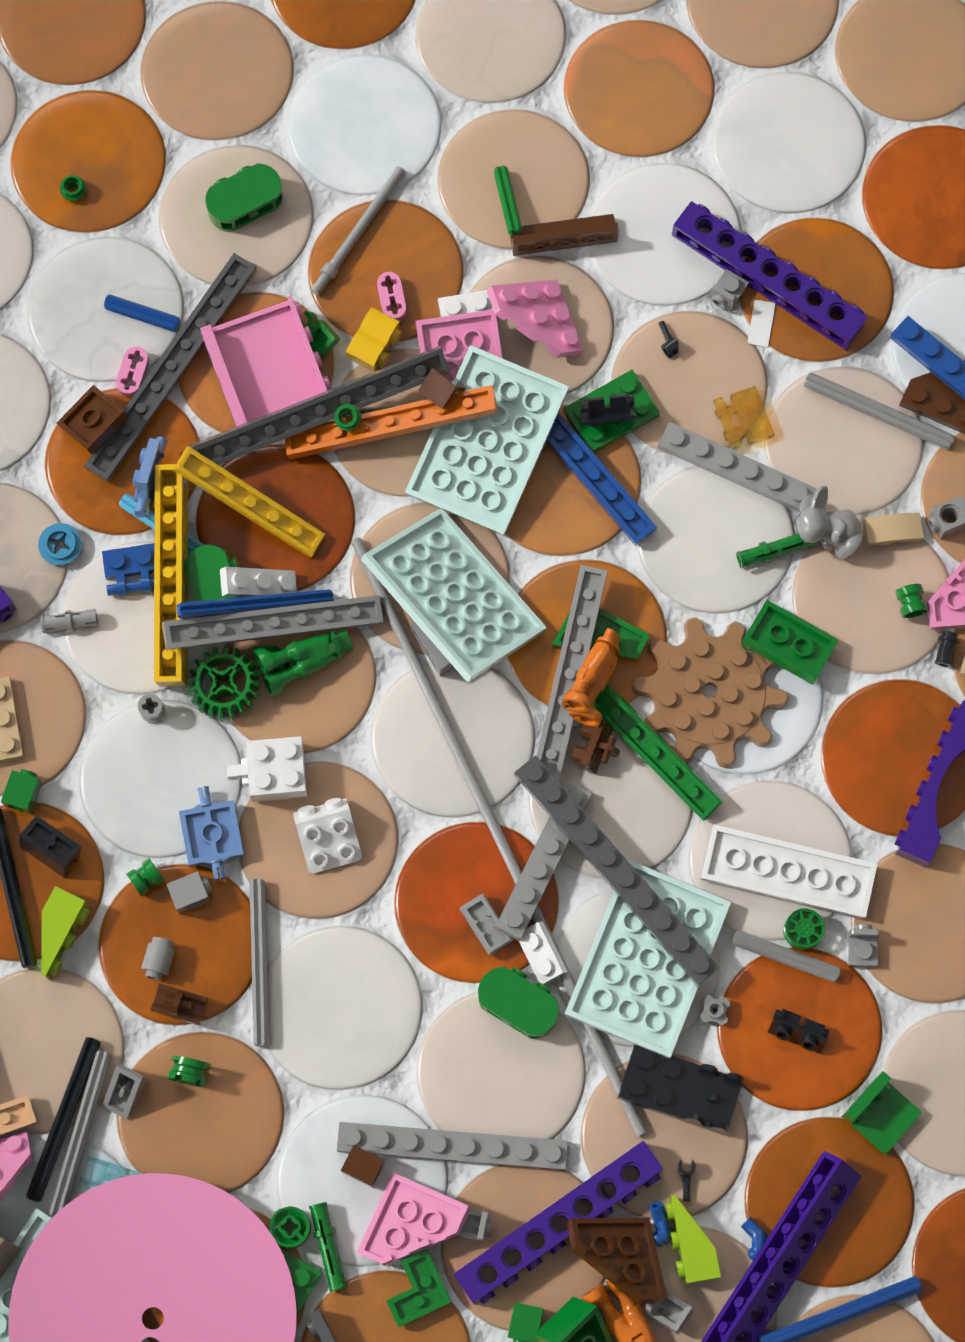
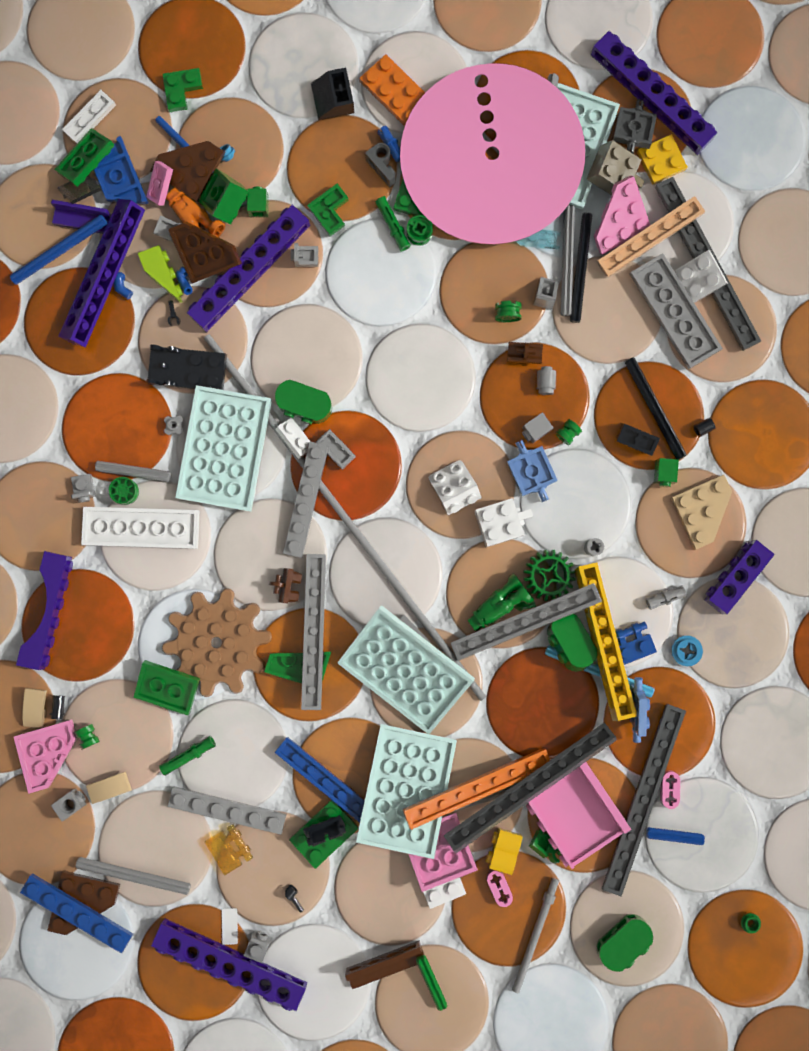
camera: 165 degrees right, 10 degrees up
lime slope [41,886,90,980] -> none
reddish brown plate [56,385,129,455] -> none
yellow tile [173,446,325,558] -> none
blue axle [176,589,334,619] -> none
white plate [220,567,297,597] -> none
light grey axle [250,879,269,1047] -> none
green plate [334,404,362,431] -> none
light grey plate [337,1122,568,1170] -> none
reddish brown panel [341,1146,385,1188] -> none
bright pink plate [357,1173,471,1266] -> none
reddish brown panel [418,368,467,408] -> none
bright pink plate [487,279,583,358] -> none
dark grey plate [514,755,720,987] -> none
orange piece [561,628,621,727] -> none
green tile [594,683,725,821] -> none
black hinge [768,1009,830,1053] -> none
light grey animal [796,486,863,560] -> none
green bracket [841,1071,921,1155] -> none

